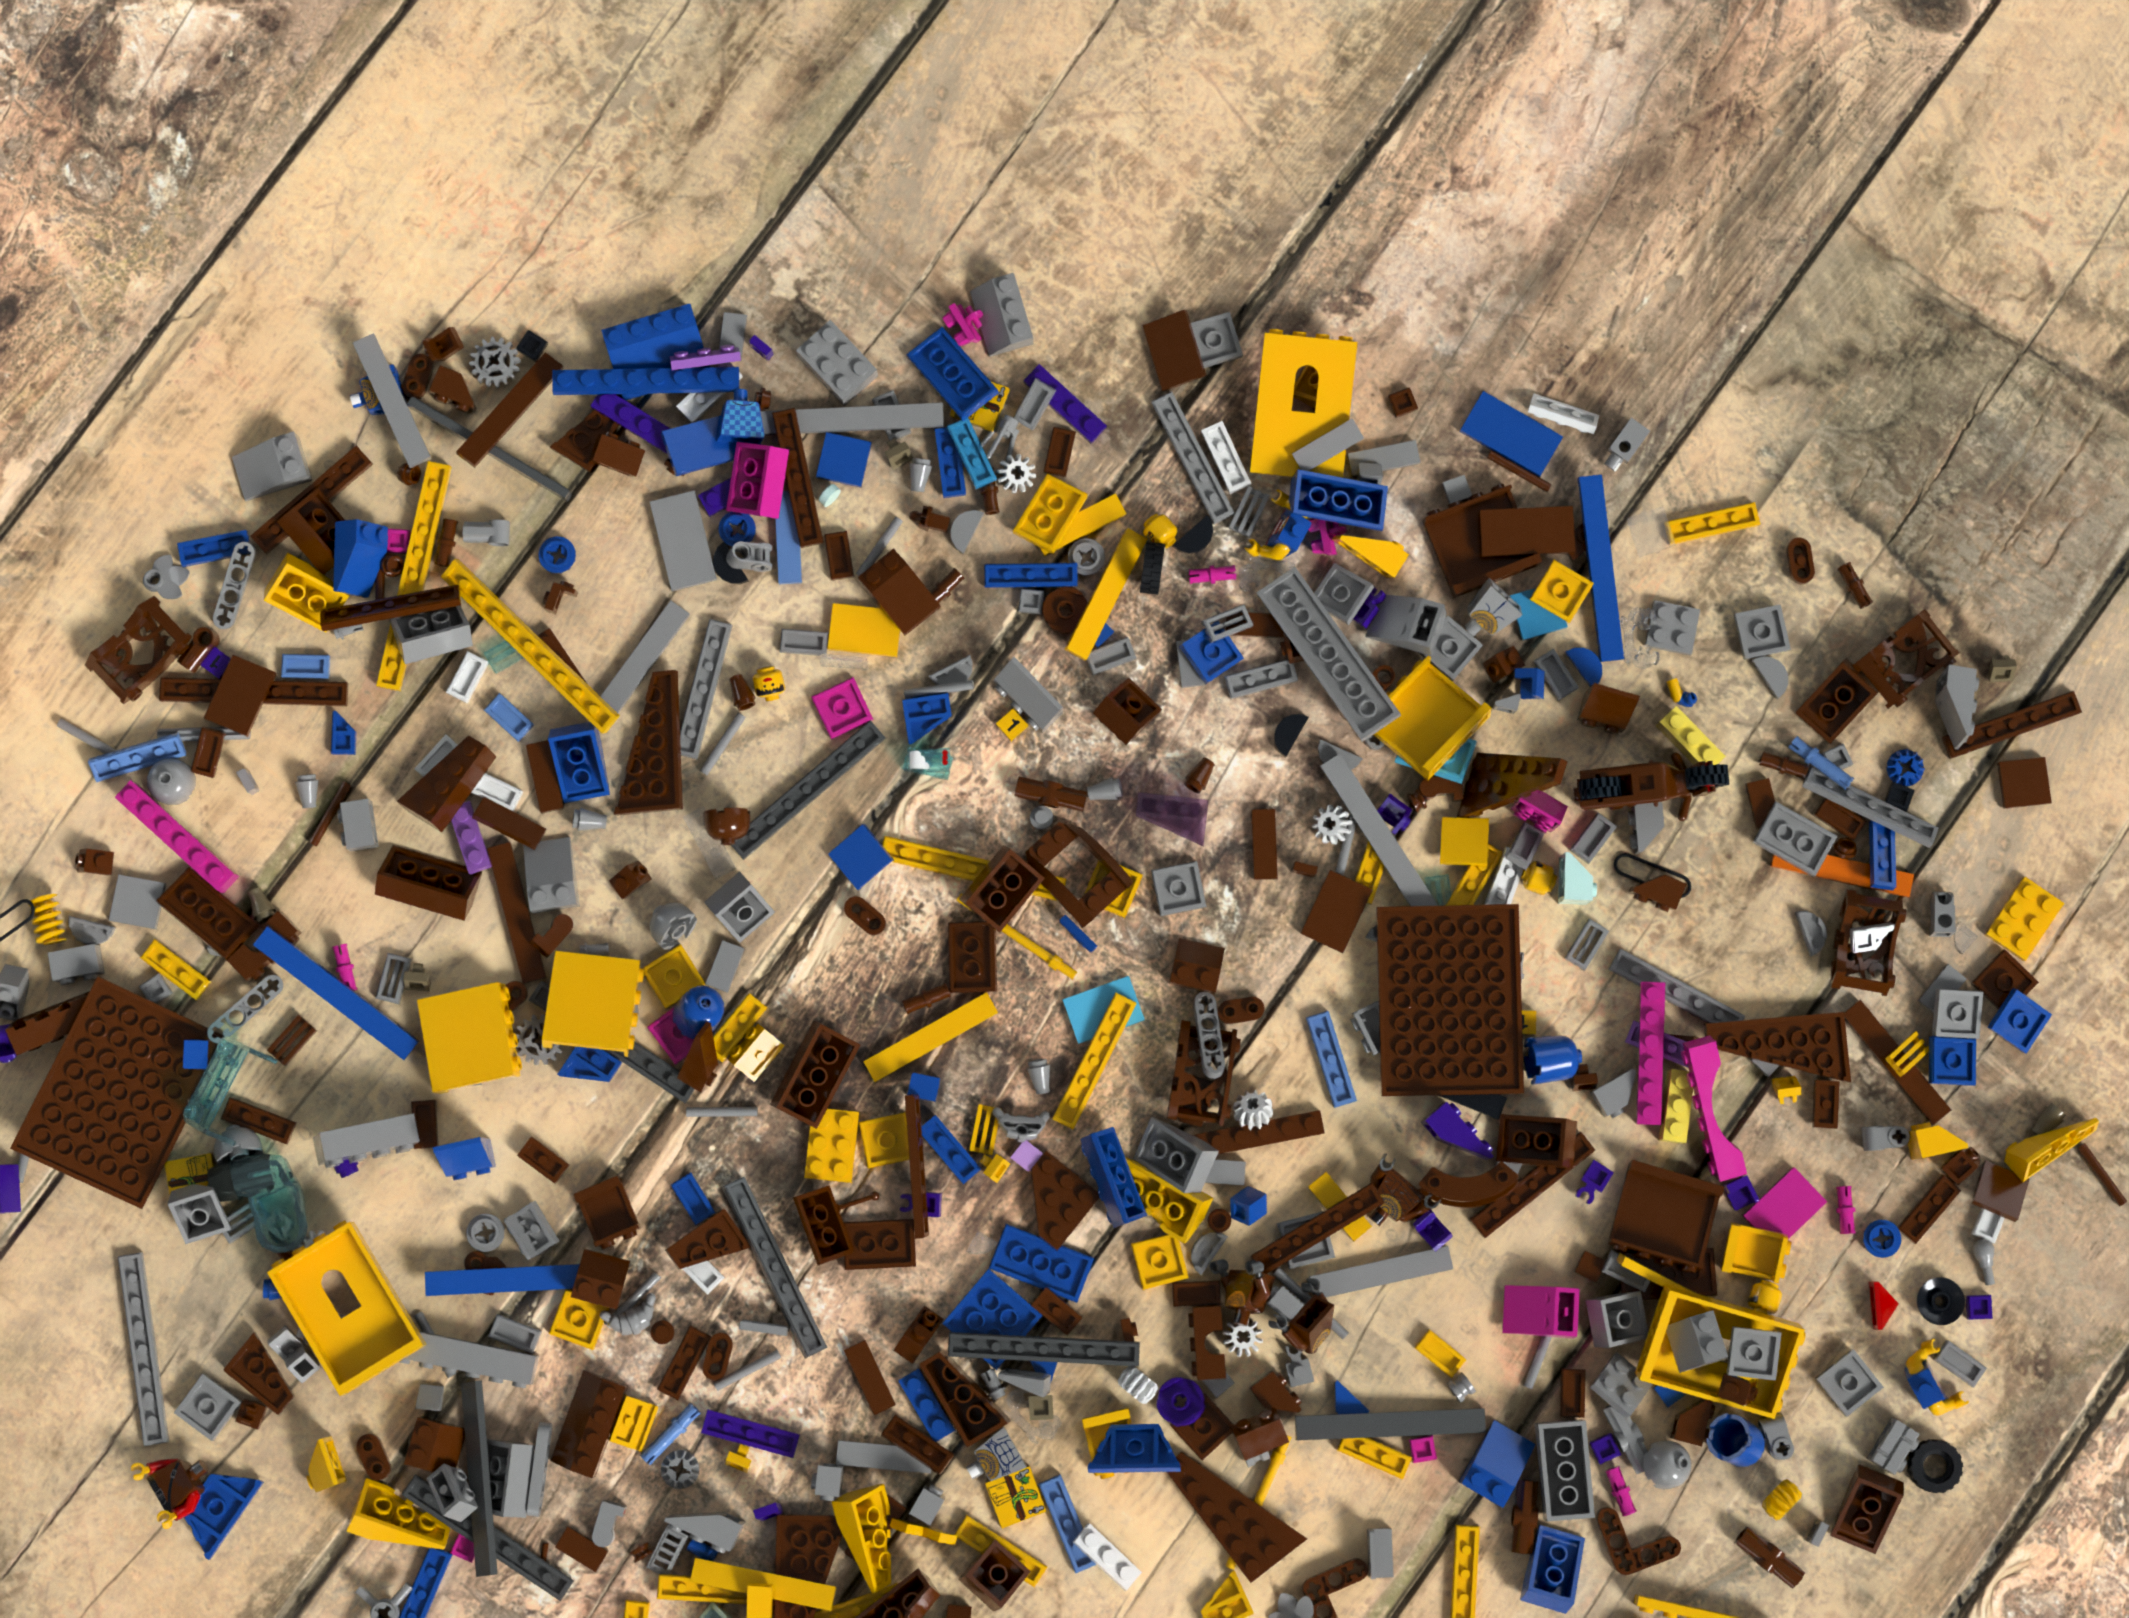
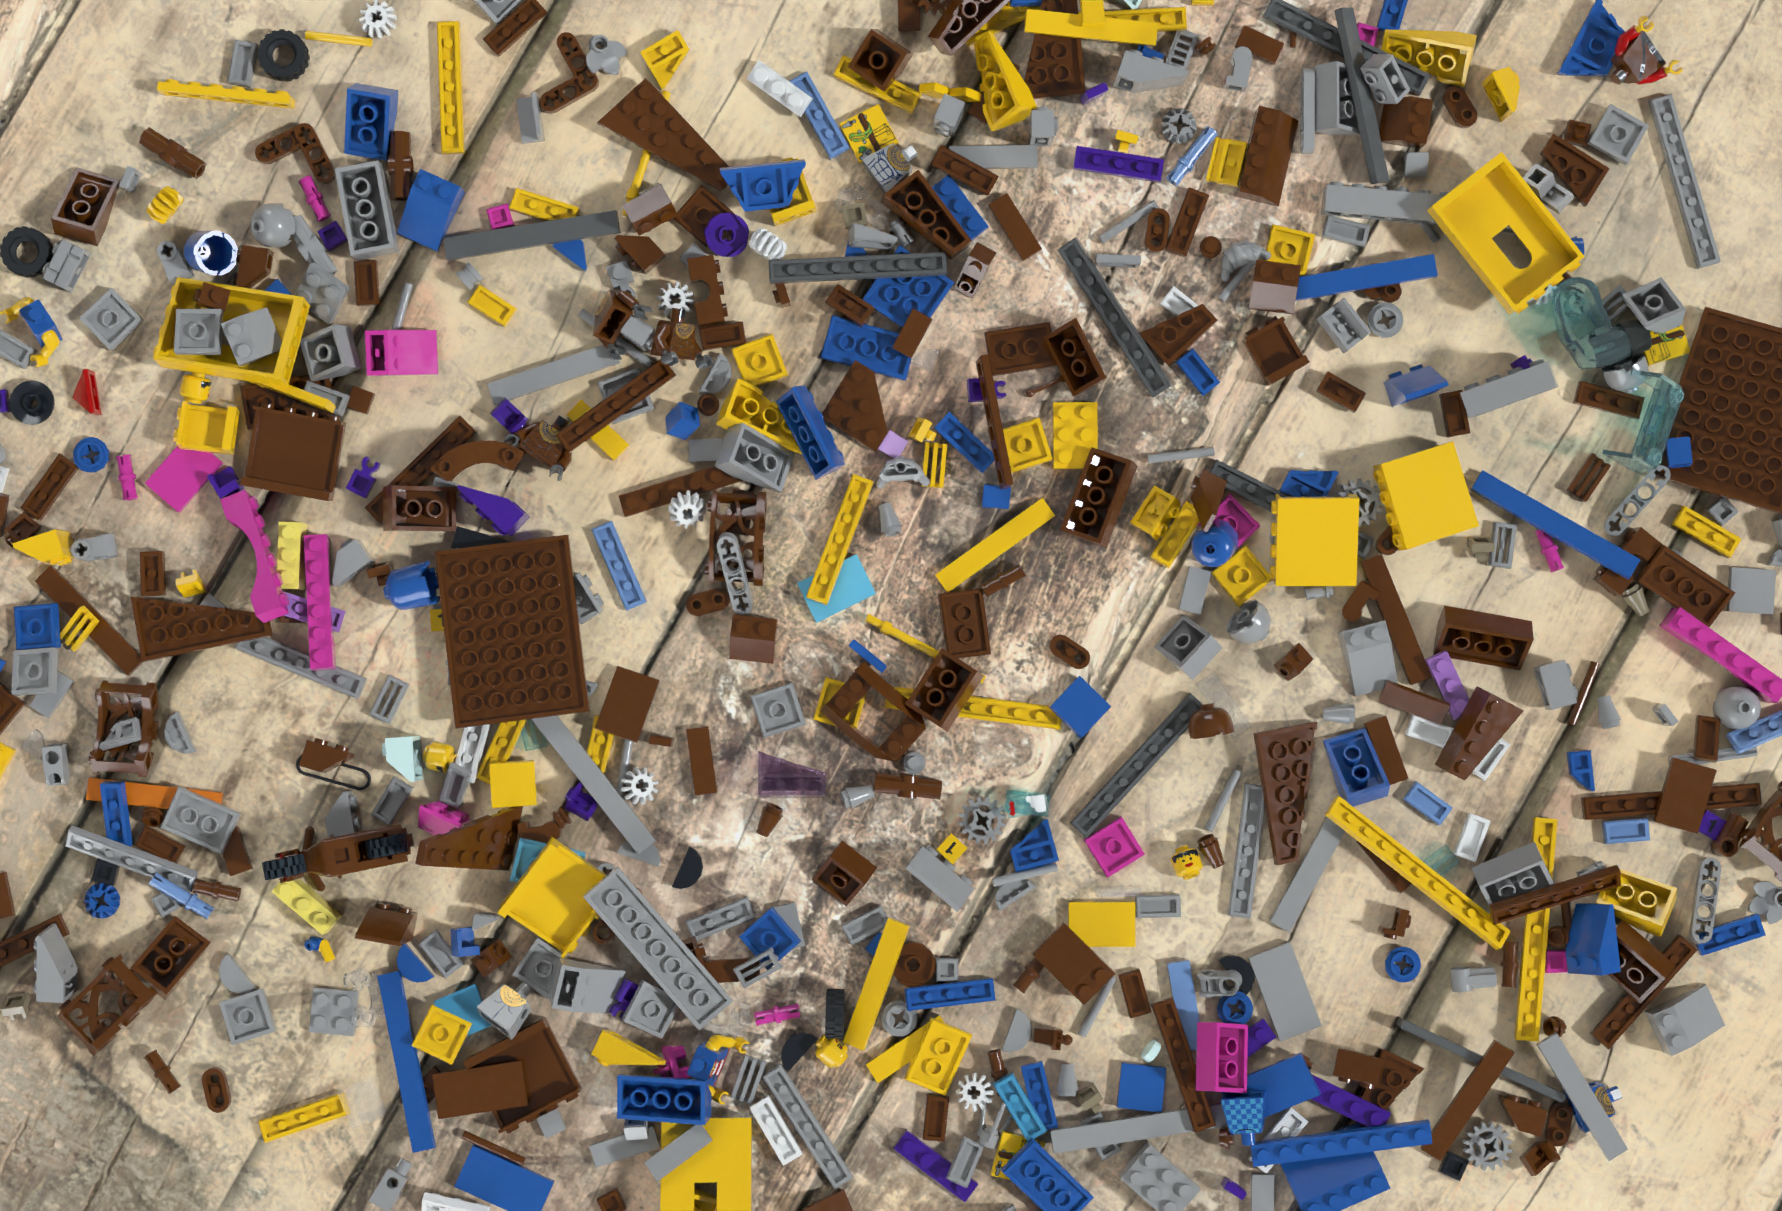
camera: 170 degrees right, 5 degrees up
medium lavender plate [669,345,741,370] -> none
none -> reddish brown tile [892,308,933,358]
none -> light grey gear [959,796,1007,844]

